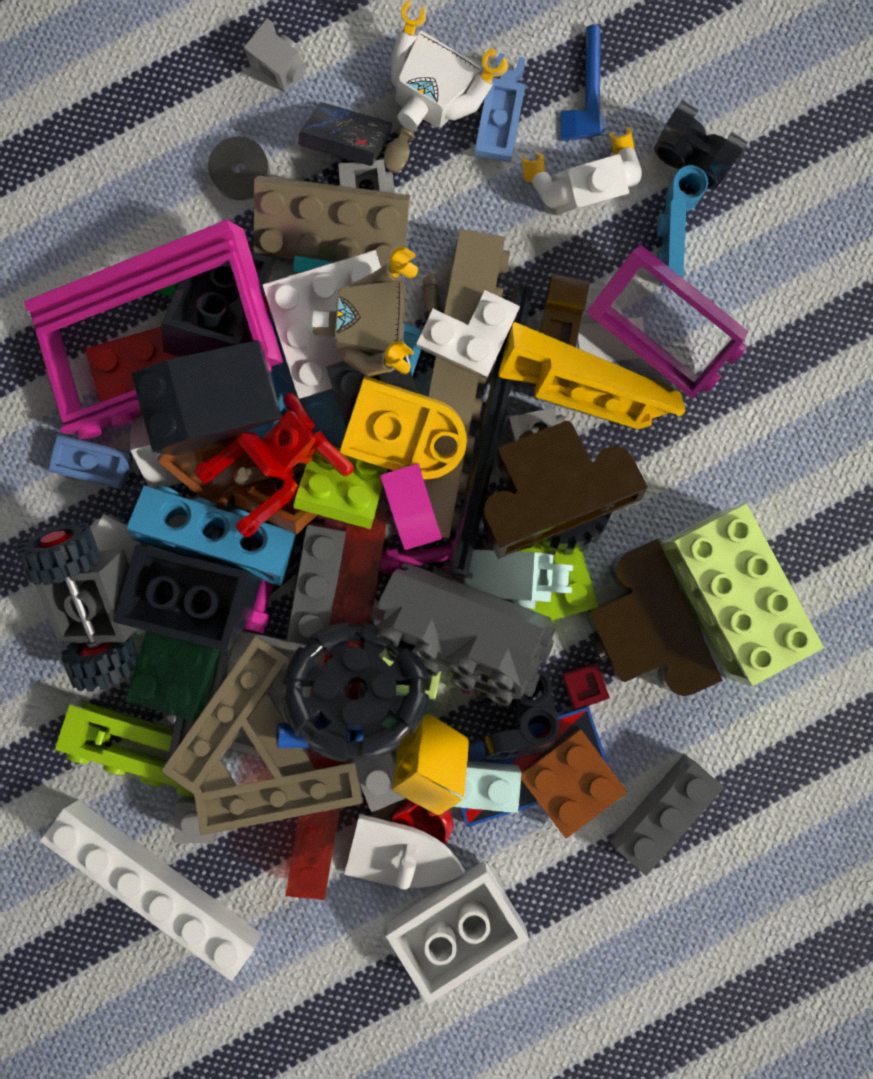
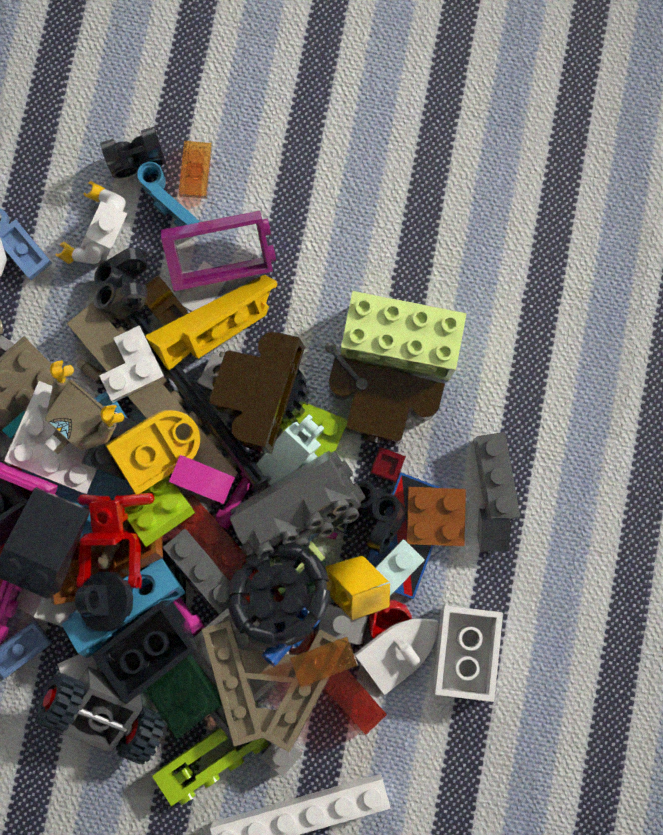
camera: 55 degrees left, 5 degrees down
blue piece [561,24,606,141] -> none
none -> black tile [75,571,133,632]
none -> black piece [94,247,148,320]
none -> clear orange plate [179,141,212,199]
none -> clear orange plate [290,637,358,687]
none -> dark grey hinge [325,342,367,390]
none -> black panel [477,508,511,552]

